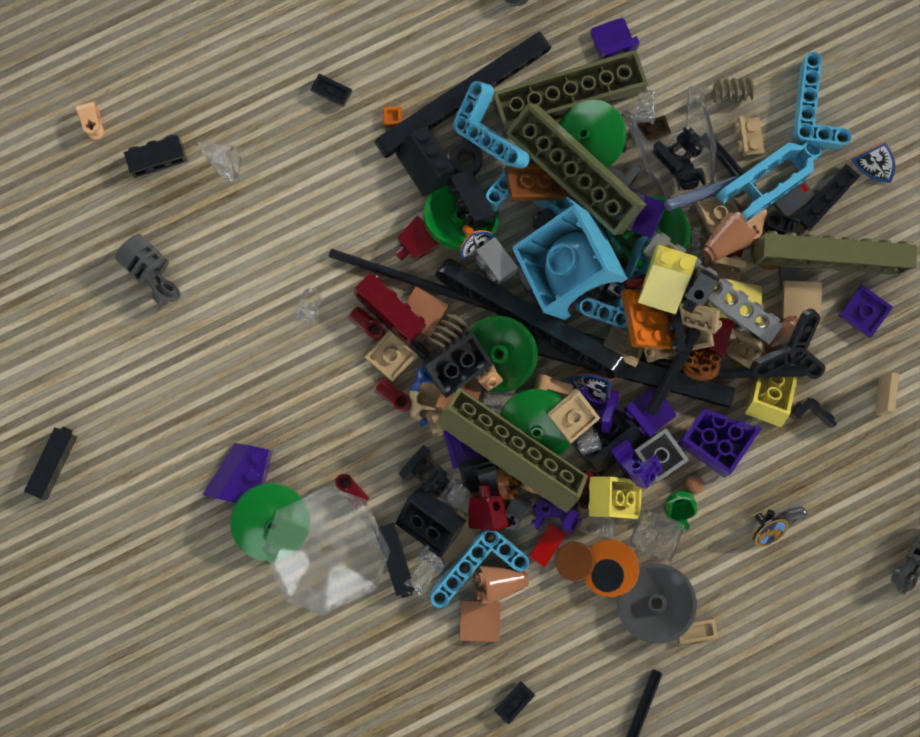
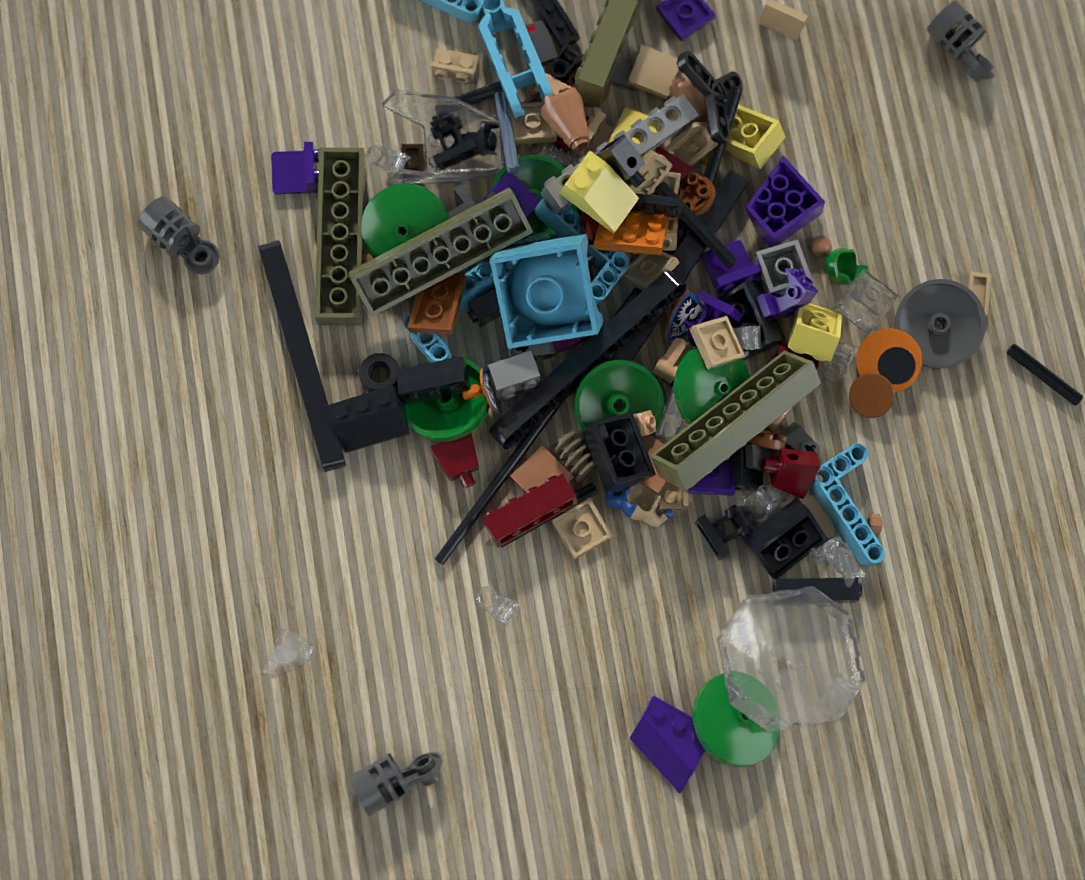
camera: 80 degrees left, 5 degrees down
light nougat piece [76,101,104,140] -> none
black brick [123,135,188,178] -> none
black plate [310,73,353,107] -> none
dark red piece [335,473,370,510] -> none
dark red piece [348,306,385,340] -> none
dark red piece [374,379,411,412] -> none
orange tile [383,106,402,127] -> none
medium azure beam [453,81,529,169] -> none
nougat tile [459,600,501,642] -> none
nougat cone [472,566,529,606] -> none
black plate [494,680,535,725] -> none
red tile [528,524,566,567] -> none
dark purple tile [532,500,581,534] -> none
dark tan piece [713,77,754,103] -> none
shield [753,509,789,547] -> none
dark grey arm [783,506,808,529] -> none
black bracket [789,397,837,428] -> none
none -> nougat tile [867,514,883,537]

